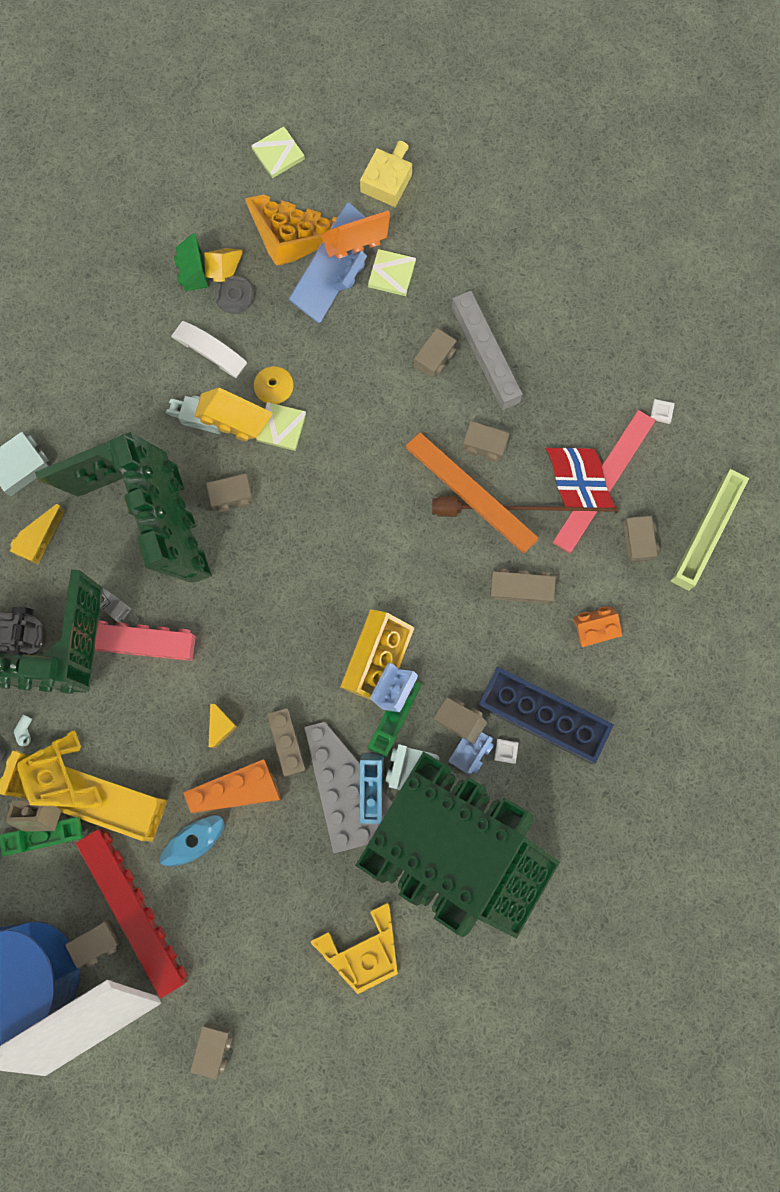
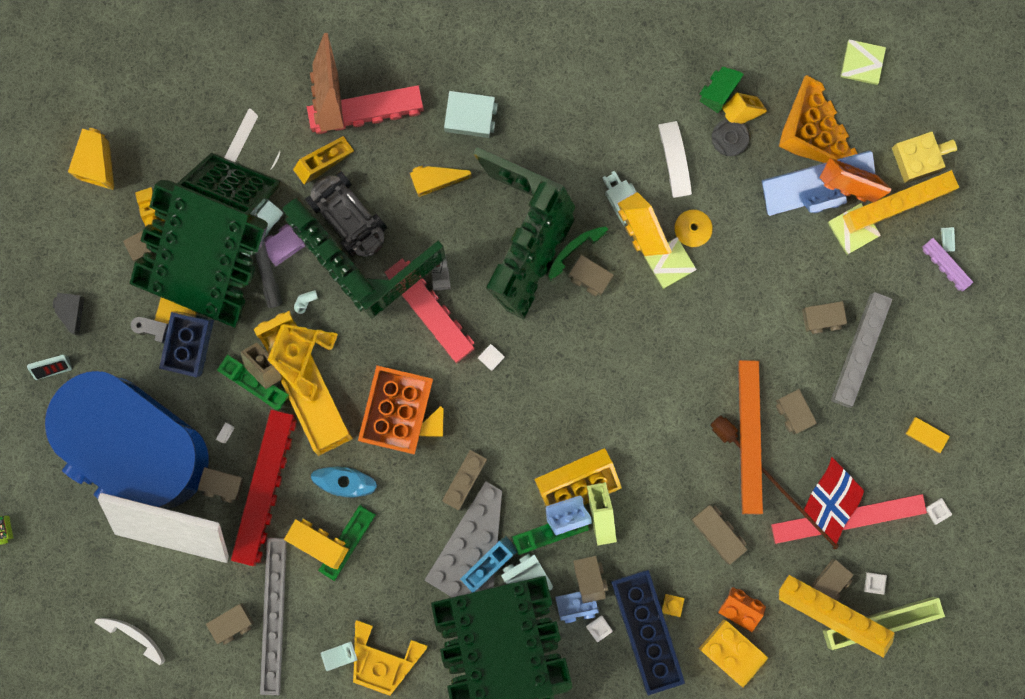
camera: 40 degrees right, 5 degrees up
orange wedge [183,759,282,813] -> none
none -> white slope [95,618,165,665]
none -> white tile [216,422,234,443]
none -> light grey tile [260,538,287,695]
none -> yellow brick [284,519,349,570]
none -> green tile [318,505,376,581]
none -> light aqua bracket [320,642,357,671]
none -> orange slope [358,365,433,455]
none -> white tile [478,344,505,371]
none -> green slope [548,226,608,282]
none -> yellowish green slope [587,482,617,546]
none -> yellow plate [662,594,685,617]
none -> yellow brick [699,619,768,688]
none -> yellow brick [779,575,895,658]
none -> yellow brick [843,170,959,234]
none -> white tile [864,572,887,595]
none -> yellow tile [906,417,950,453]
none -> lavender piece [922,238,973,291]
none -> light aqua piece [941,227,955,252]

